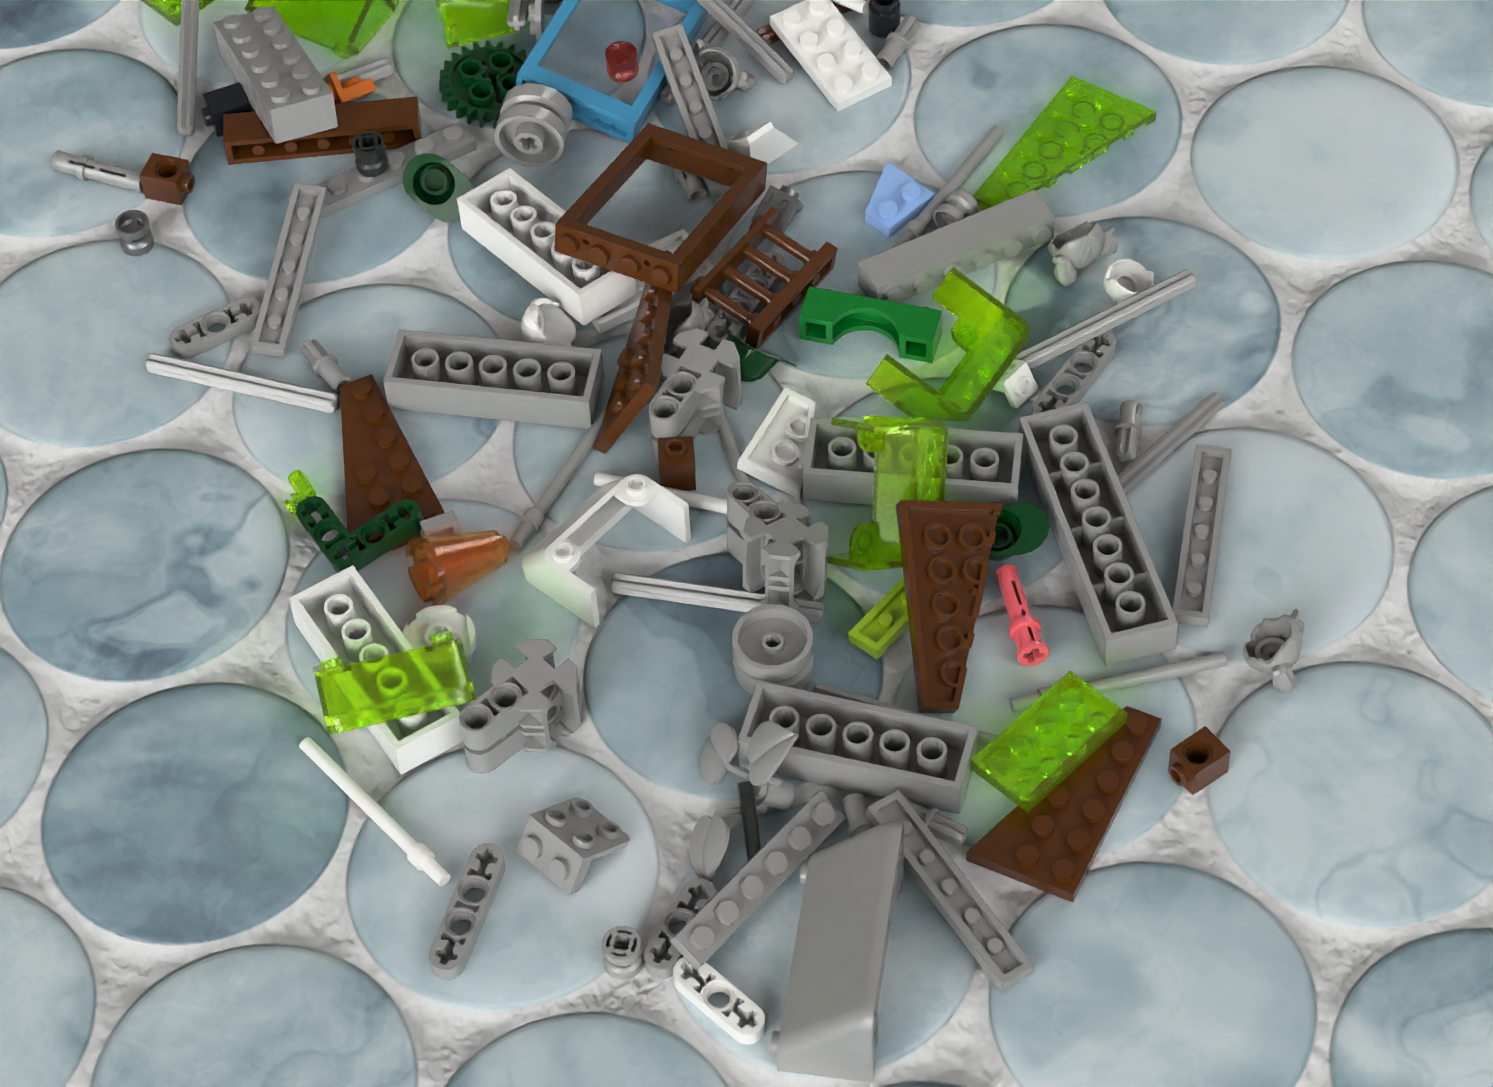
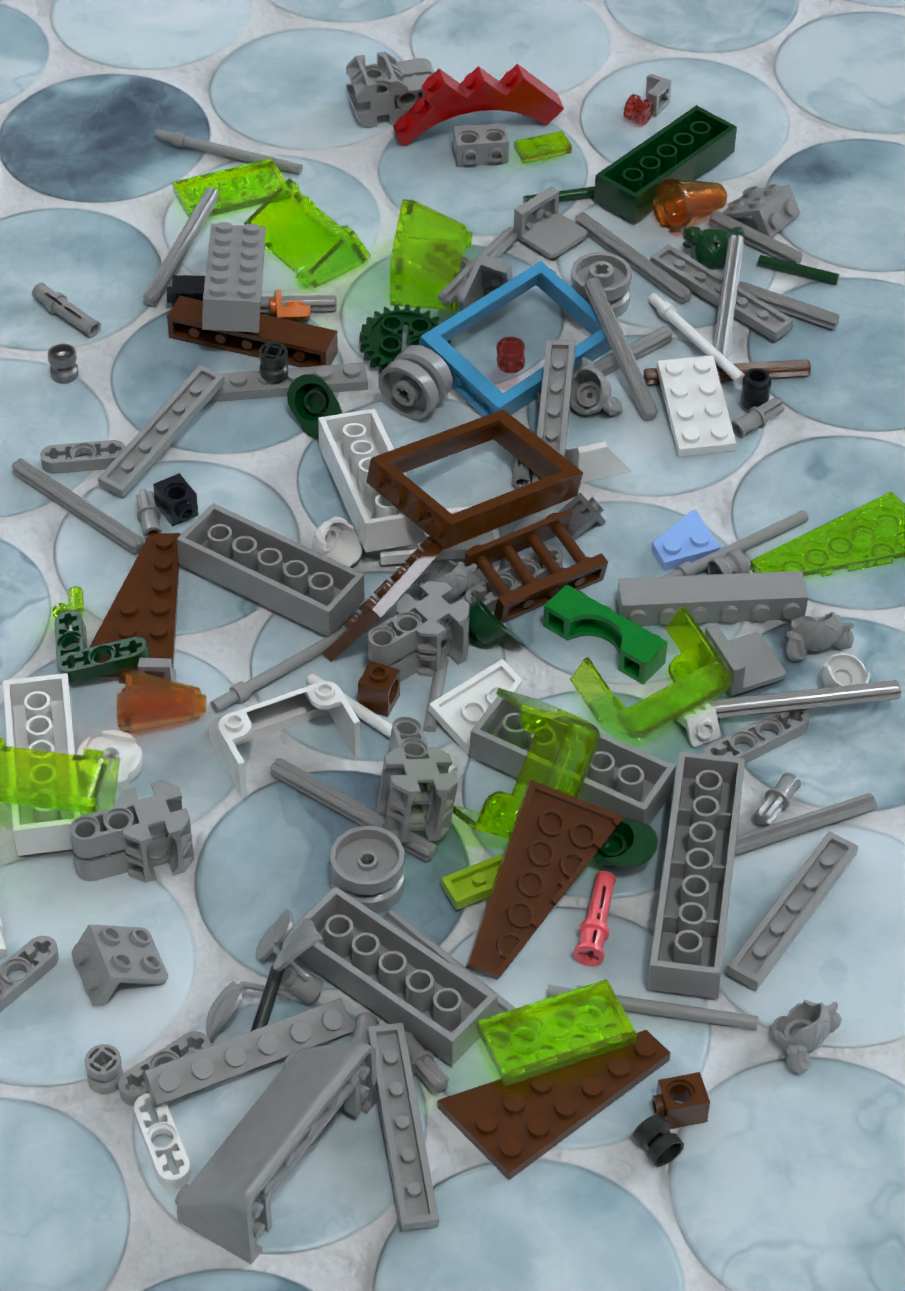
camera: 20 degrees right, 5 degrees down
reddish brown brick [139,153,195,205] -> none
none -> black brick [153,473,199,527]
none -> pearl dark grey wheel [633,1114,684,1167]
none -> light grey bracket [701,624,786,696]

